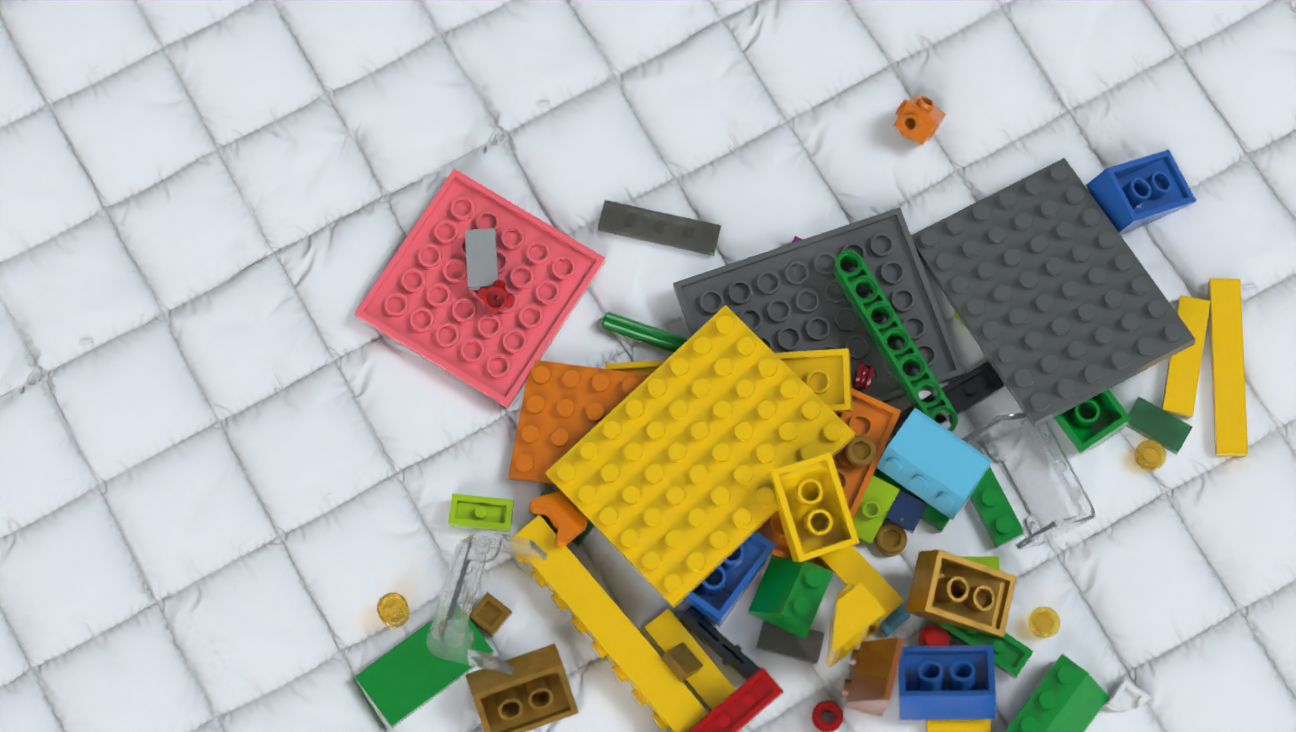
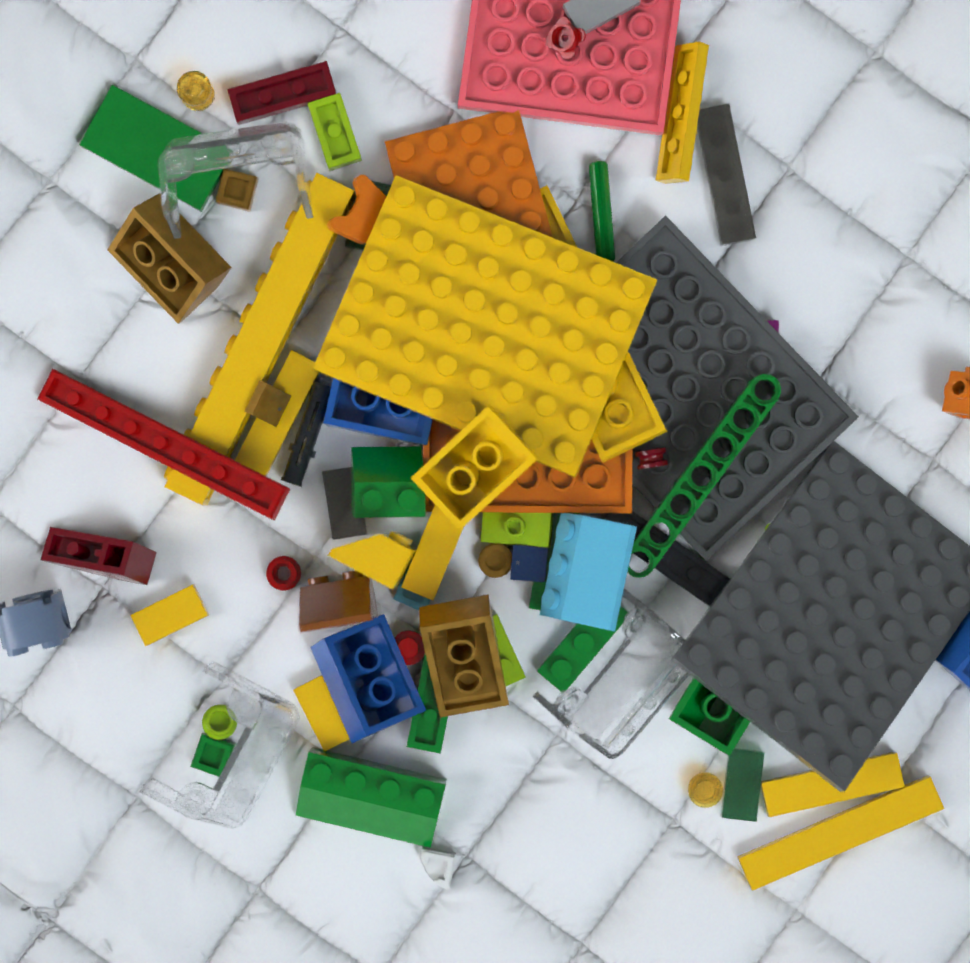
camera: 65 degrees right, 15 degrees up
pearl gold tile [844,435,877,468] -> none
clear yellow plate [1028,607,1060,638] -> none
none -> dark red plate [227,61,336,125]
none -> yellow plate [655,41,709,184]

